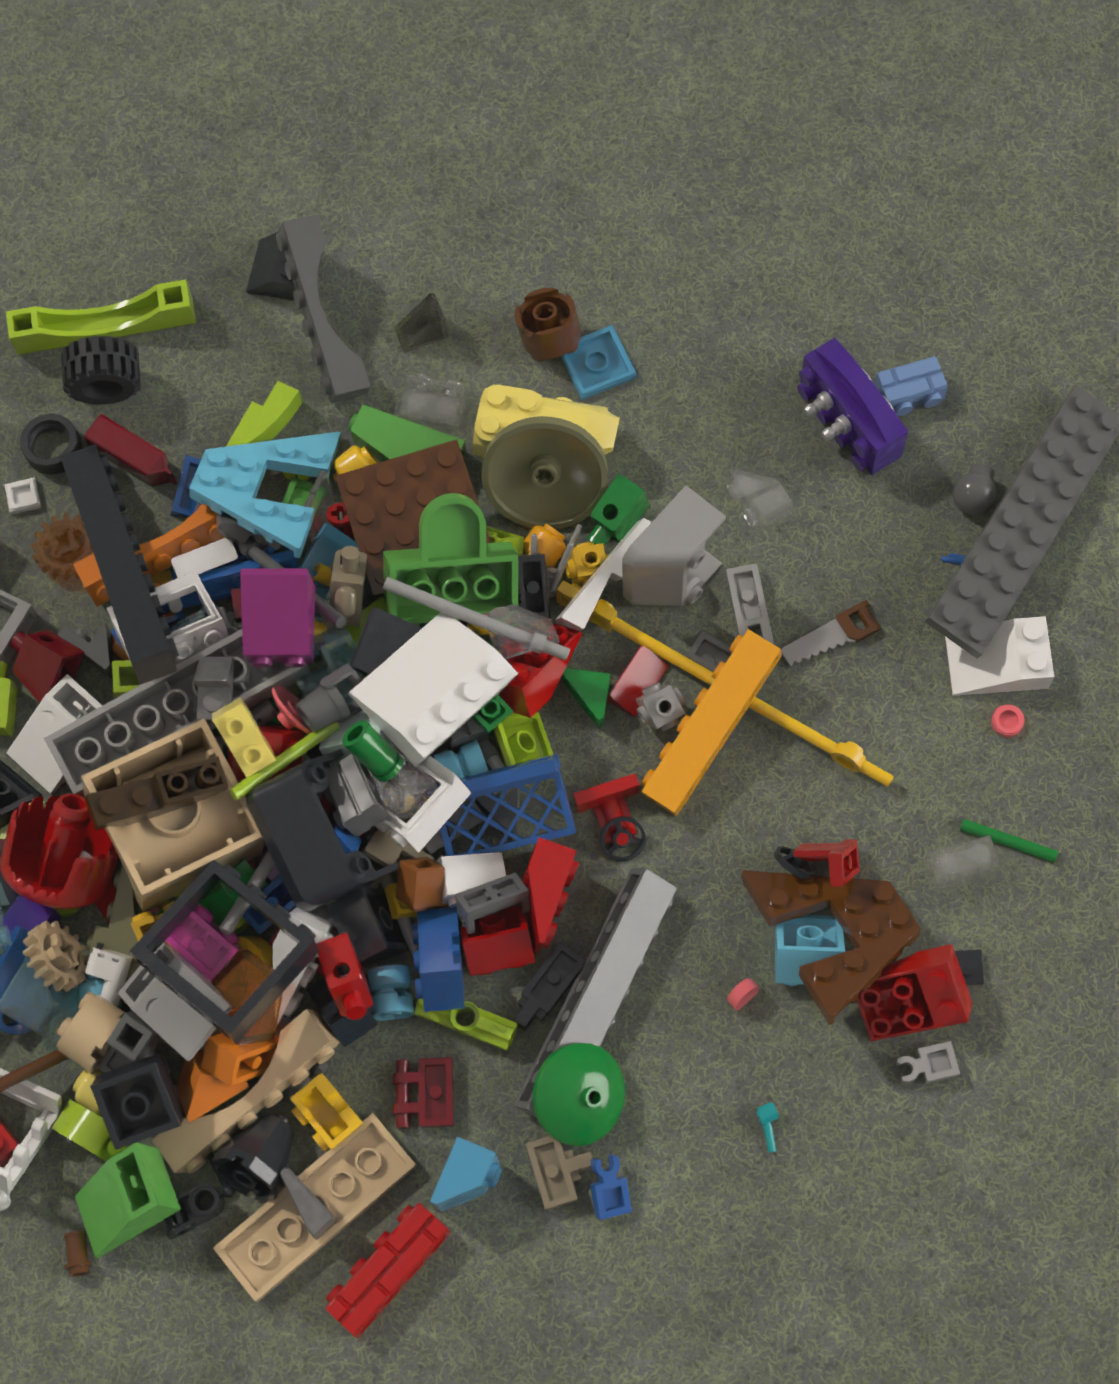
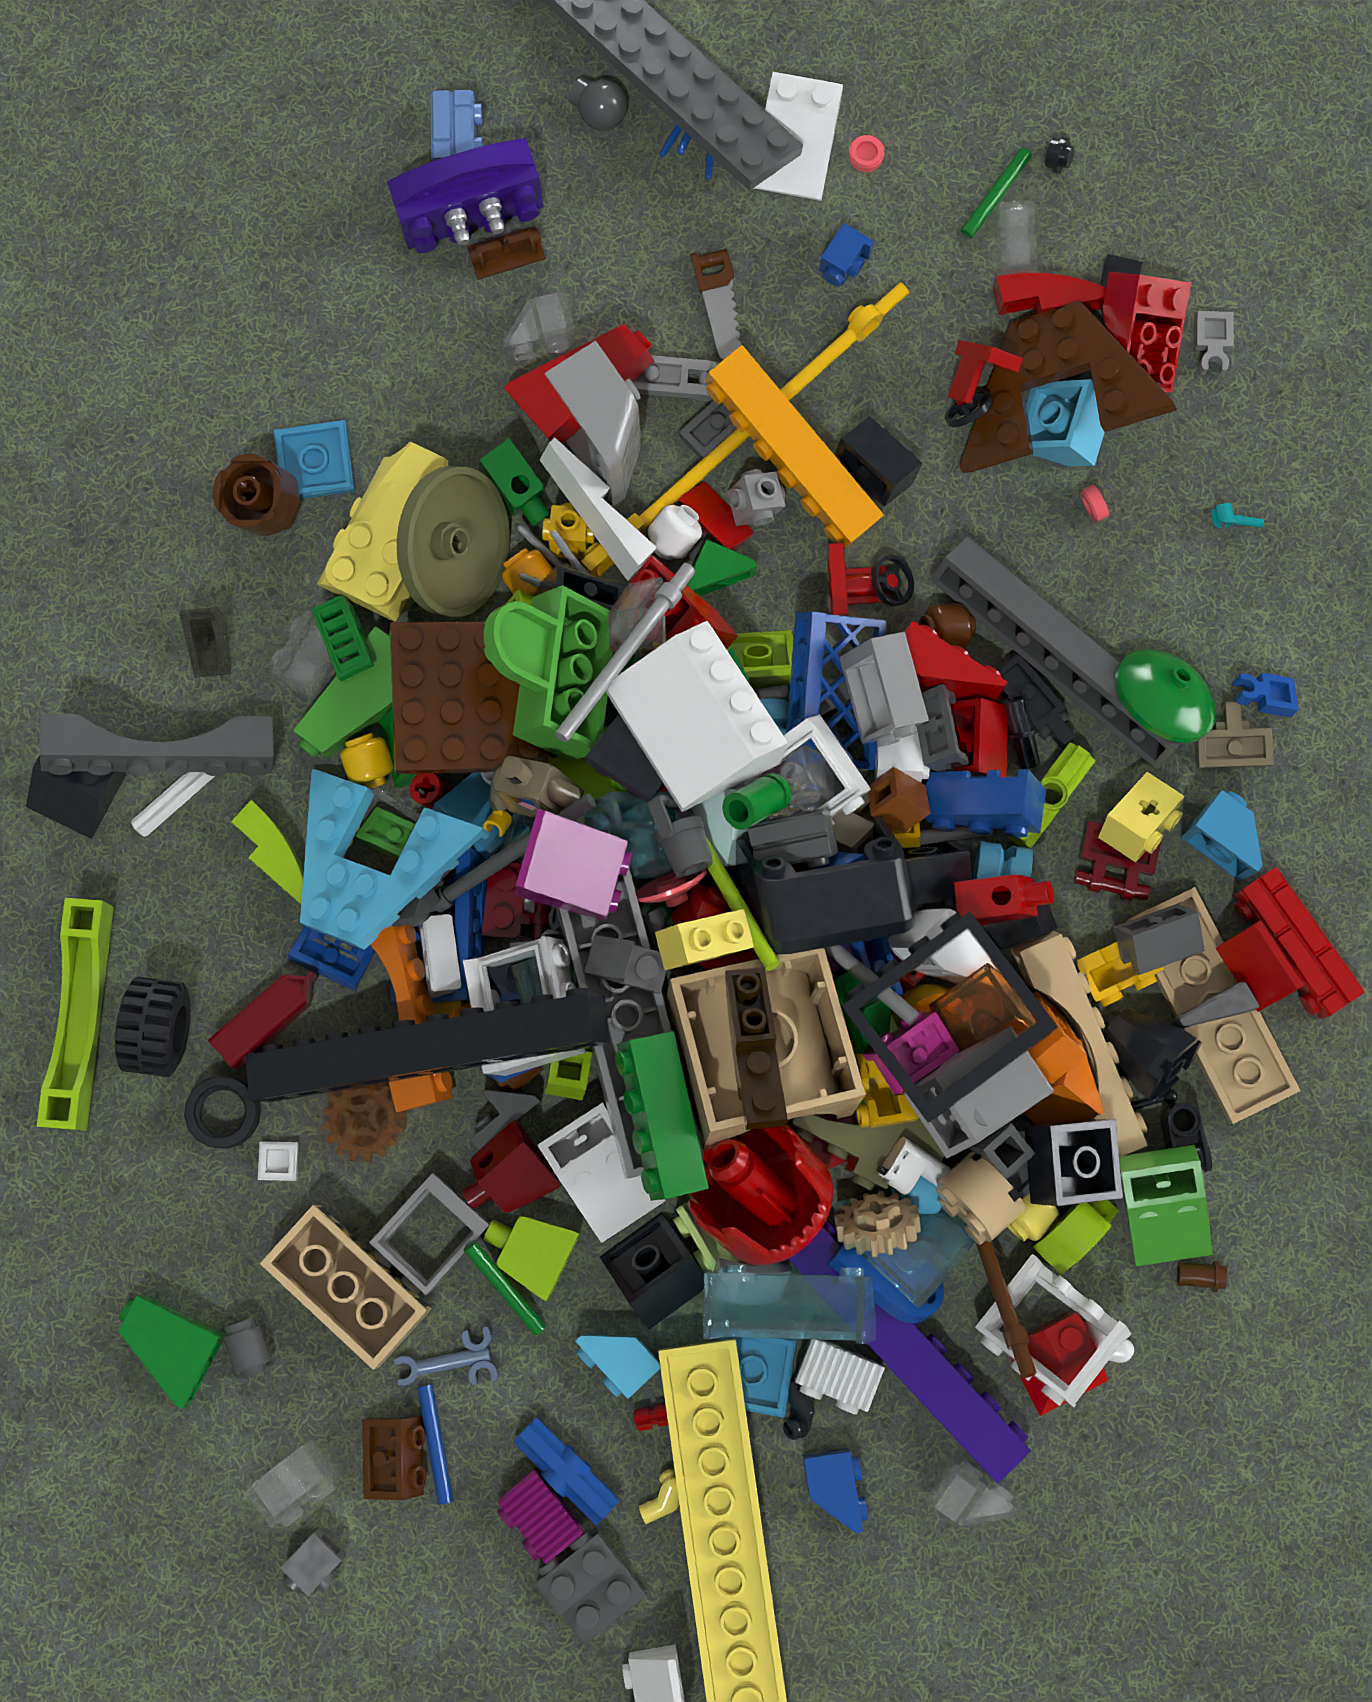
camera: 80 degrees left, 10 degrees up
none -> white axle [131,772,215,837]
none -> green slope [312,595,374,681]
none -> reddish brown hinge [467,226,546,280]
none -> red slope [503,324,655,444]
none -> green brick [615,1031,709,1201]
none -> white head [647,505,702,560]
none -> blue brick [819,223,874,287]
none -> black brick [834,416,922,507]
none -> light grey window [839,632,929,747]
none -> reddish brown head [919,602,976,649]
none -> red slope [993,273,1106,315]
none -> black axle [1003,694,1040,769]
none -> black plate [1045,137,1074,174]
none -> light yellow brick [1098,772,1185,862]
none -> dark grey hinge [1113,904,1205,975]
none -> red slope [1215,921,1304,1012]

